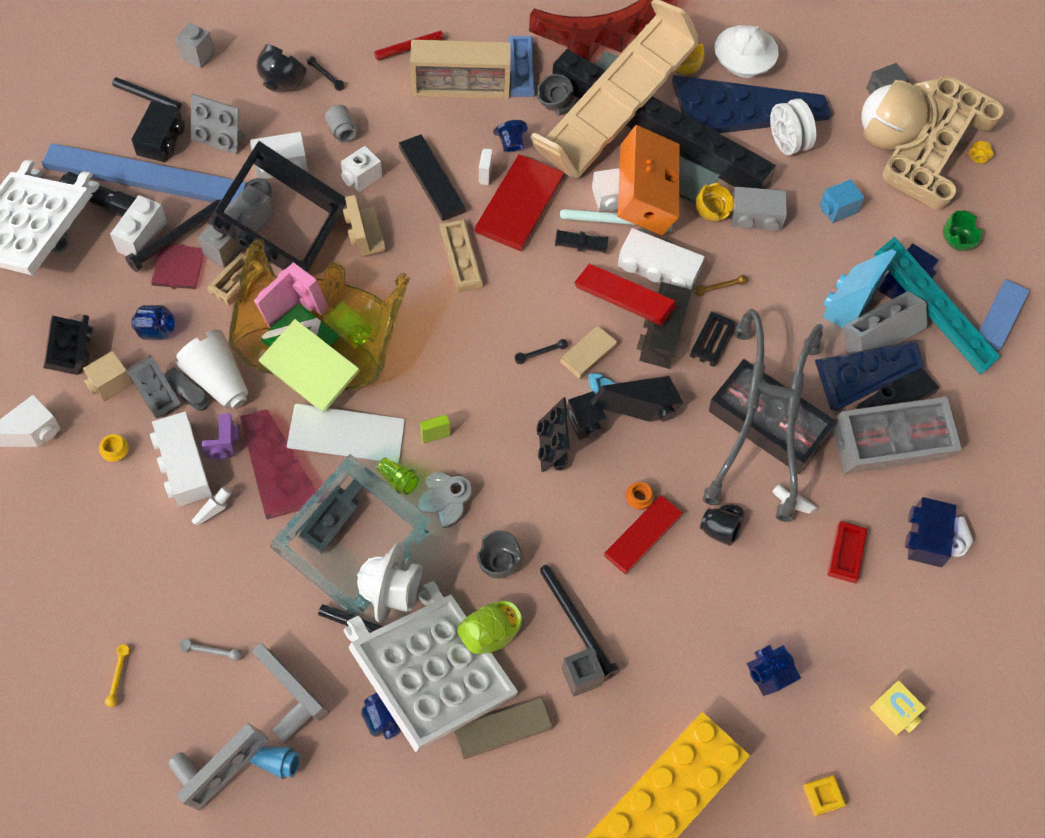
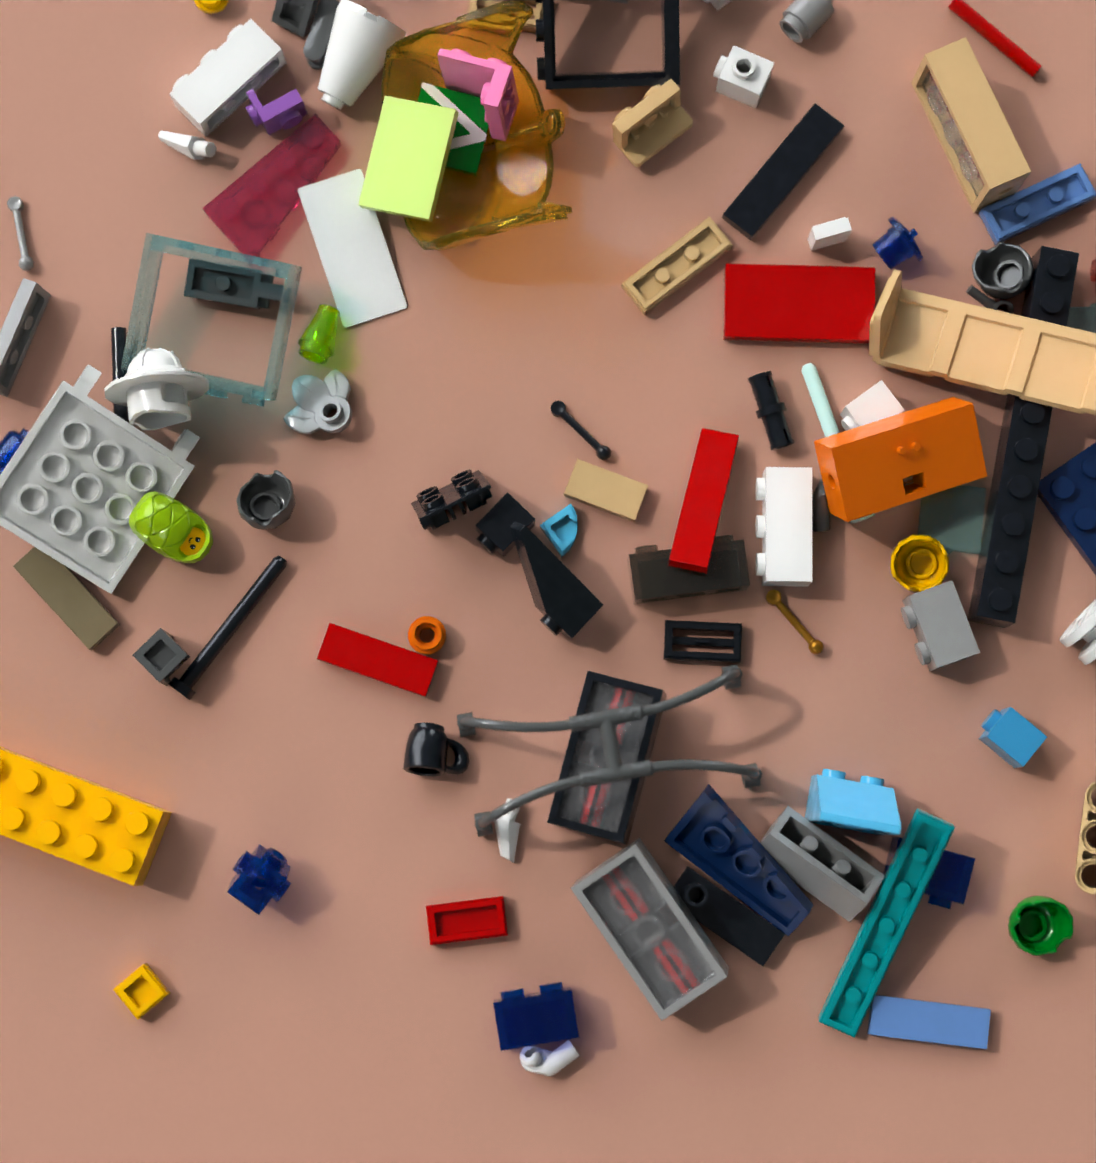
camera: 70 degrees right, 20 degrees up
clear neon green brick [324,301,373,349] -> none
lime tile [420,415,450,444] -> none
light yellow brick [870,680,926,736] -> none

